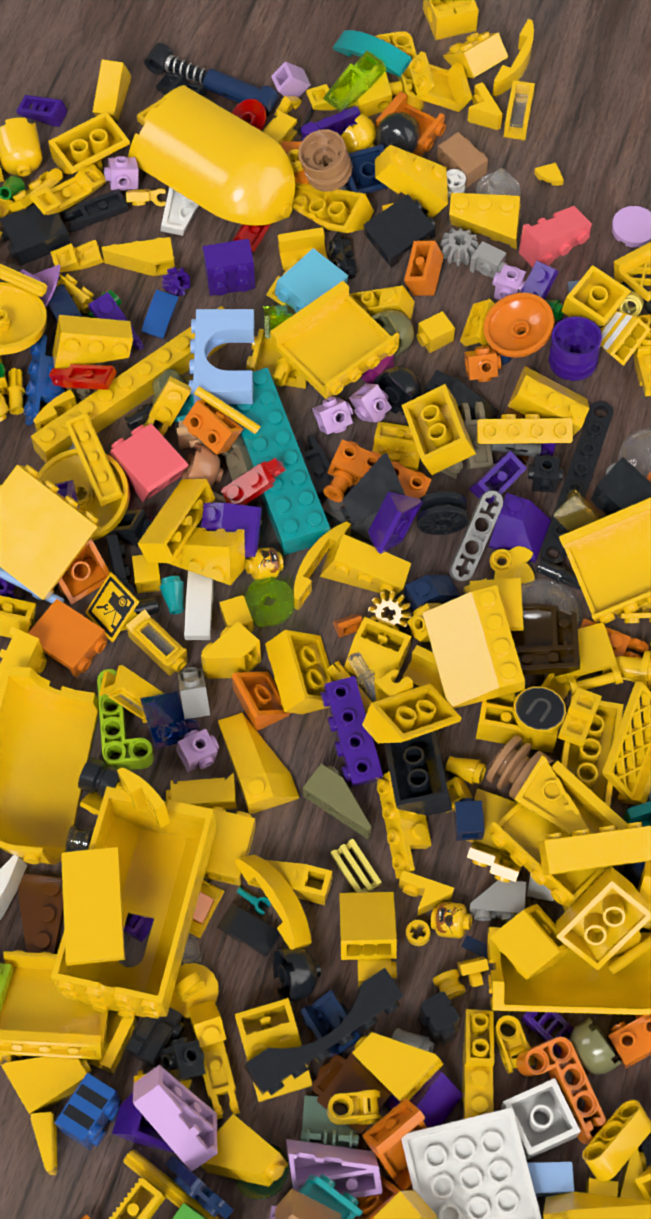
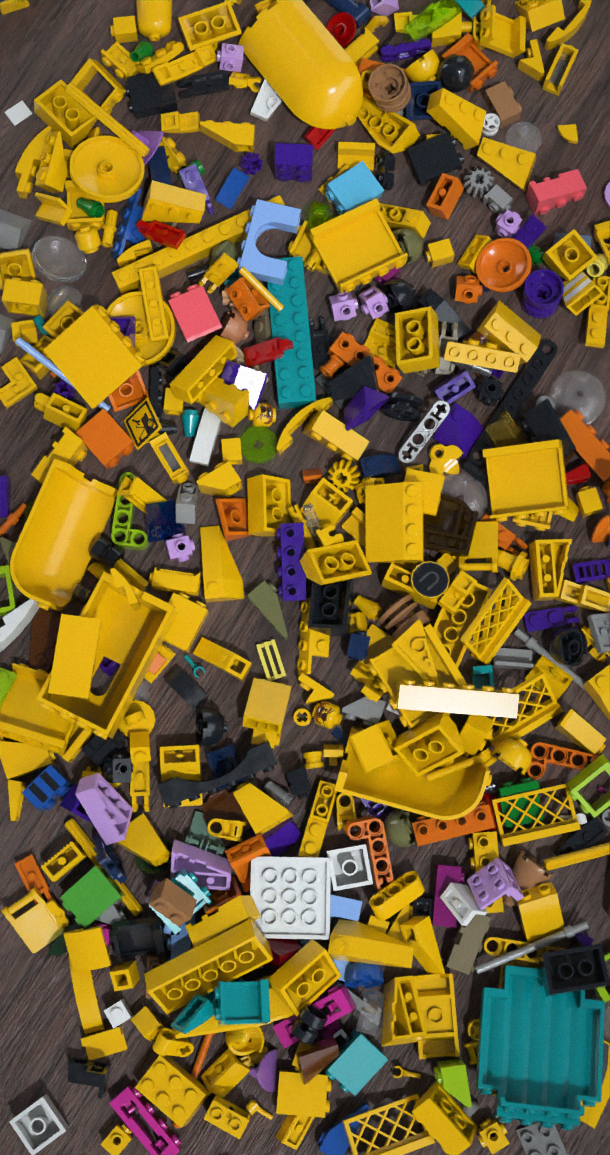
camera: 15 degrees right, 15 degrees up
yellow slope [234,854,312,950] -> none

